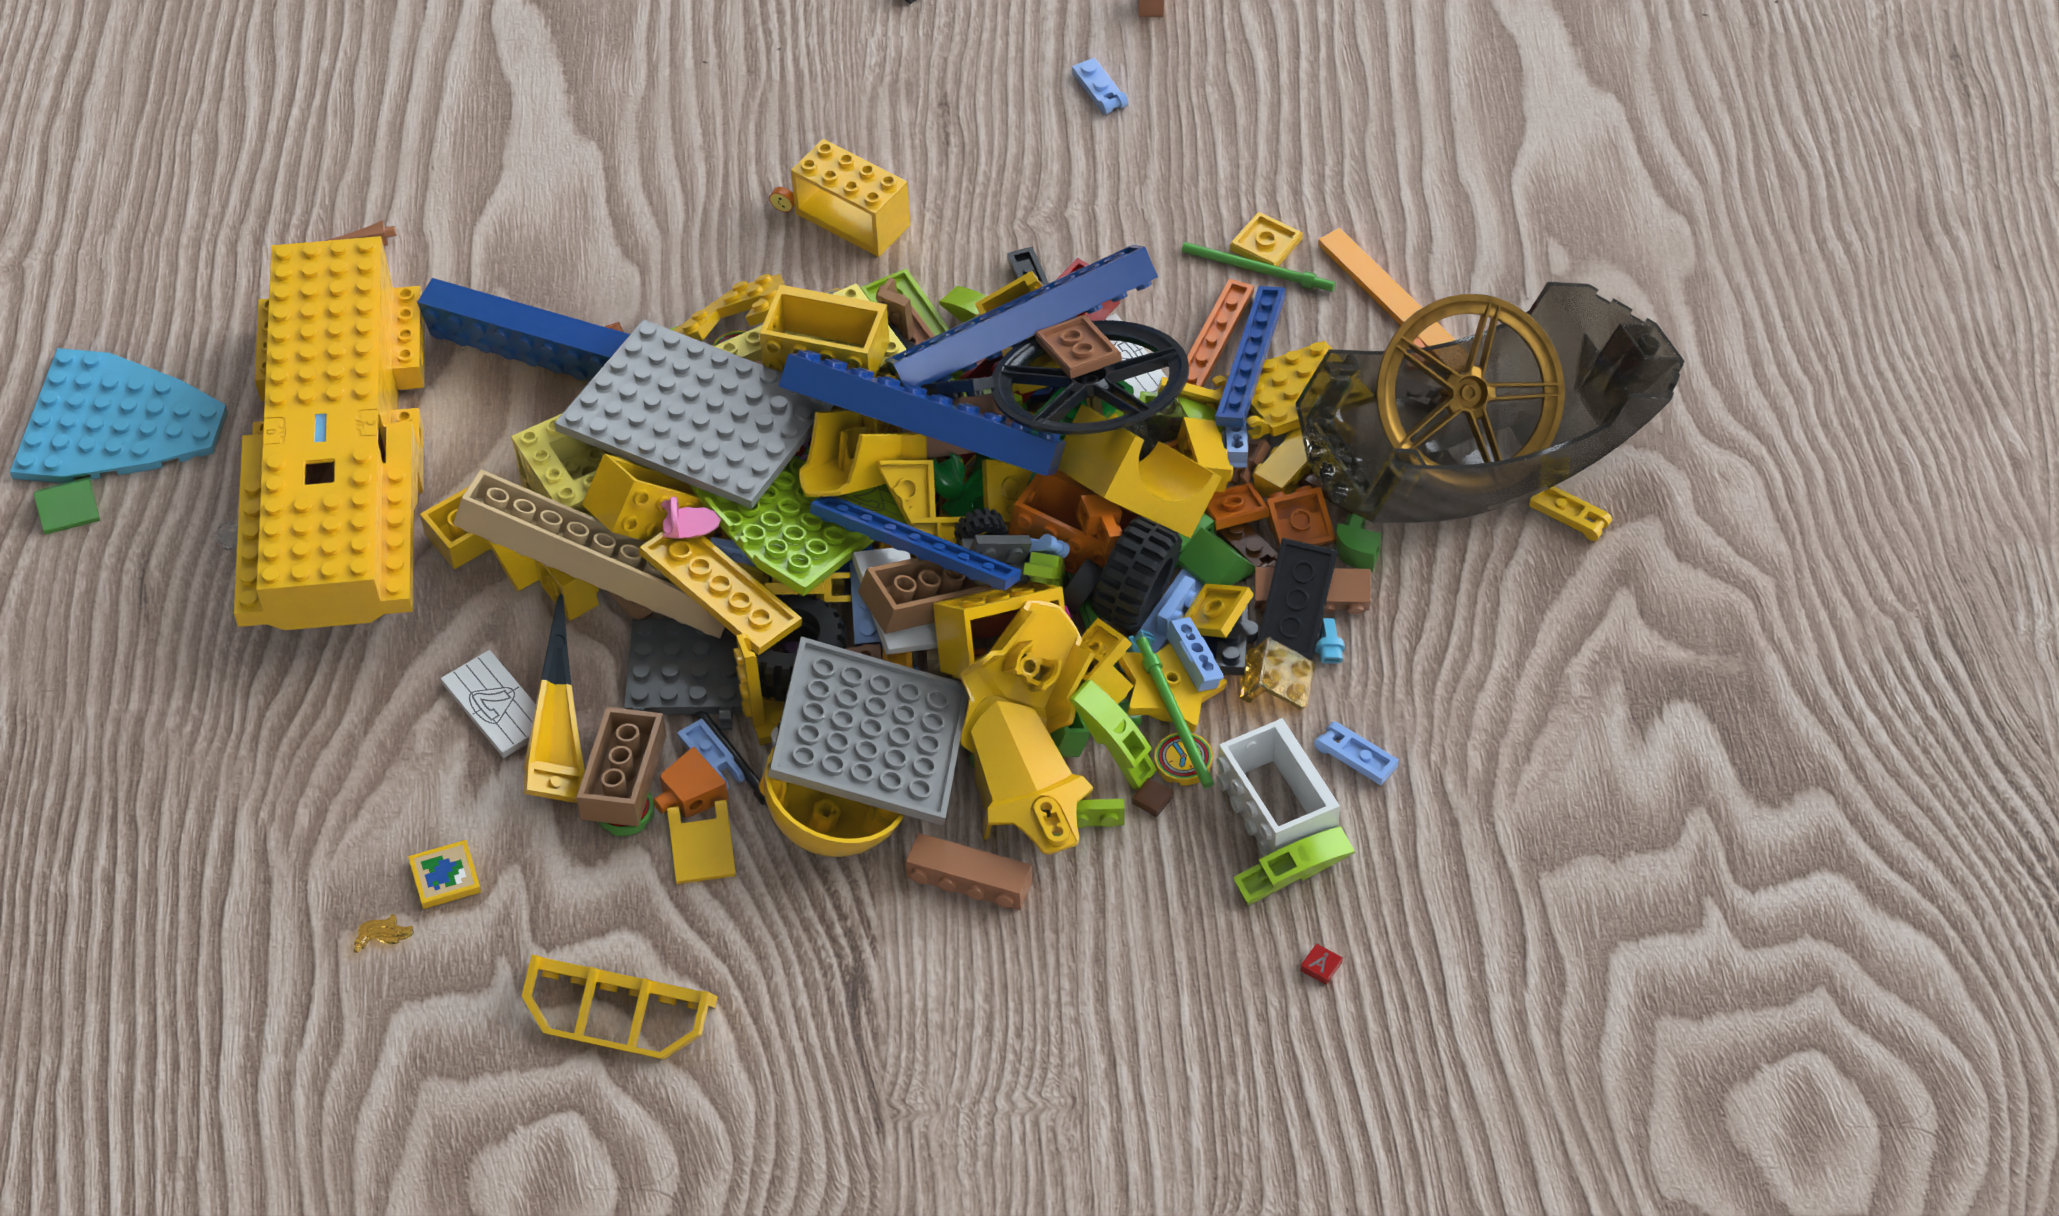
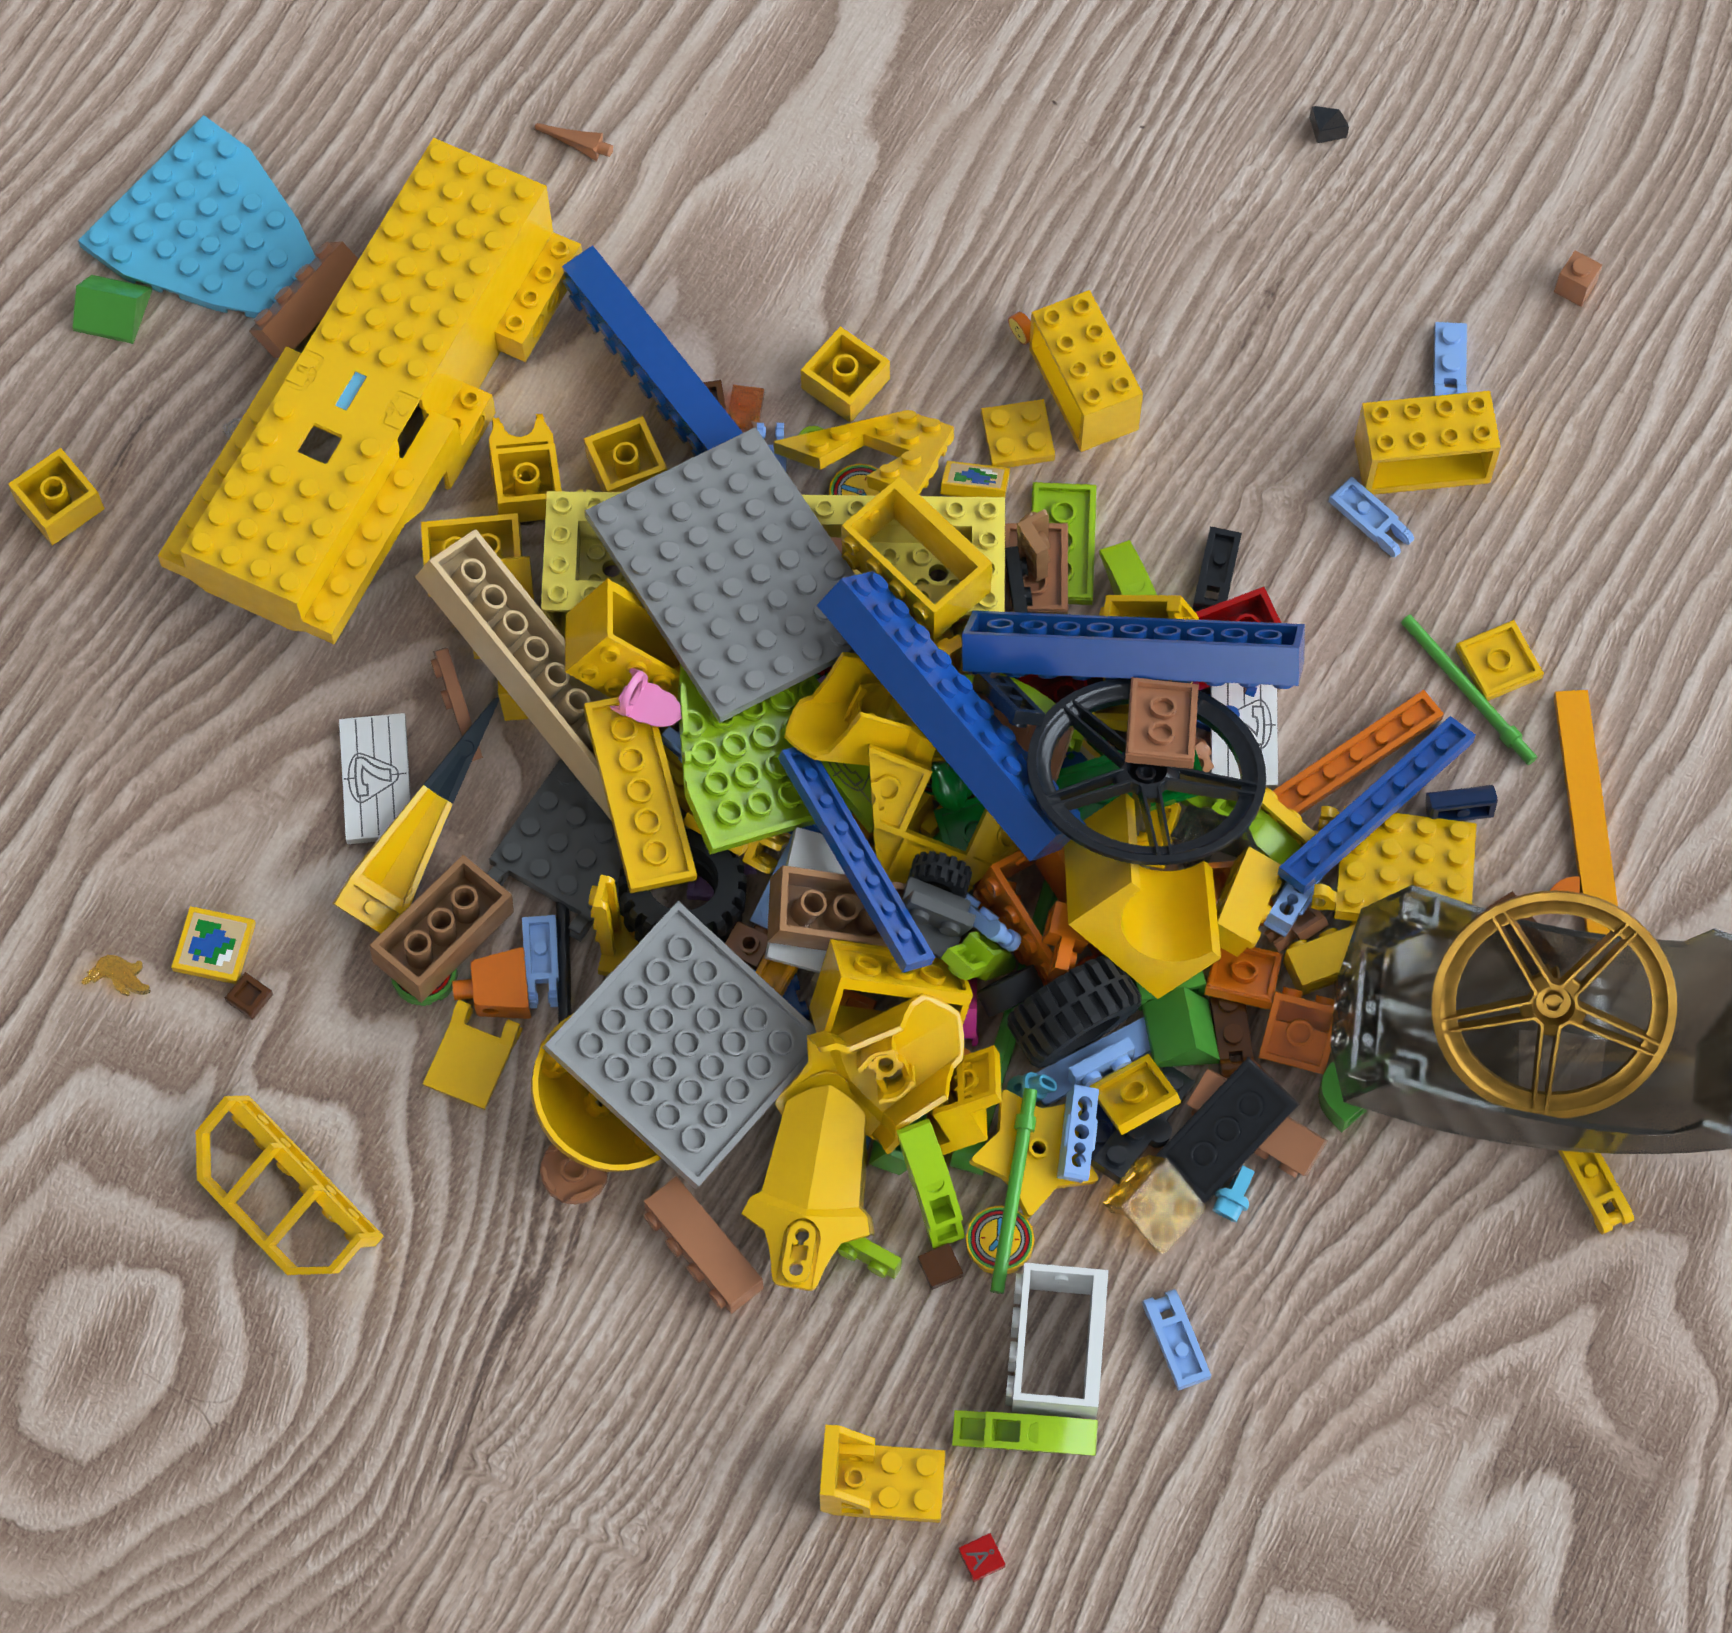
camera: 30 degrees right, 15 degrees up
none -> yellow brick [8,448,105,546]
none -> reddish brown tile [224,972,273,1020]
none -> nougat brick [249,241,359,358]
none -> nougat wing [431,647,483,761]
none -> yellow brick [489,413,562,522]
none -> nougat tile [540,1144,609,1205]
none -> yellow brick [584,416,667,492]
none -> yellow brick [800,326,890,423]
none -> yellow bracket [820,1424,946,1523]
none -> yellow plate [981,399,1055,468]
none -> light blue hinge [1328,477,1414,557]
none -> yellow hose [1354,391,1501,495]
none -> dark blue brick [1425,785,1498,821]

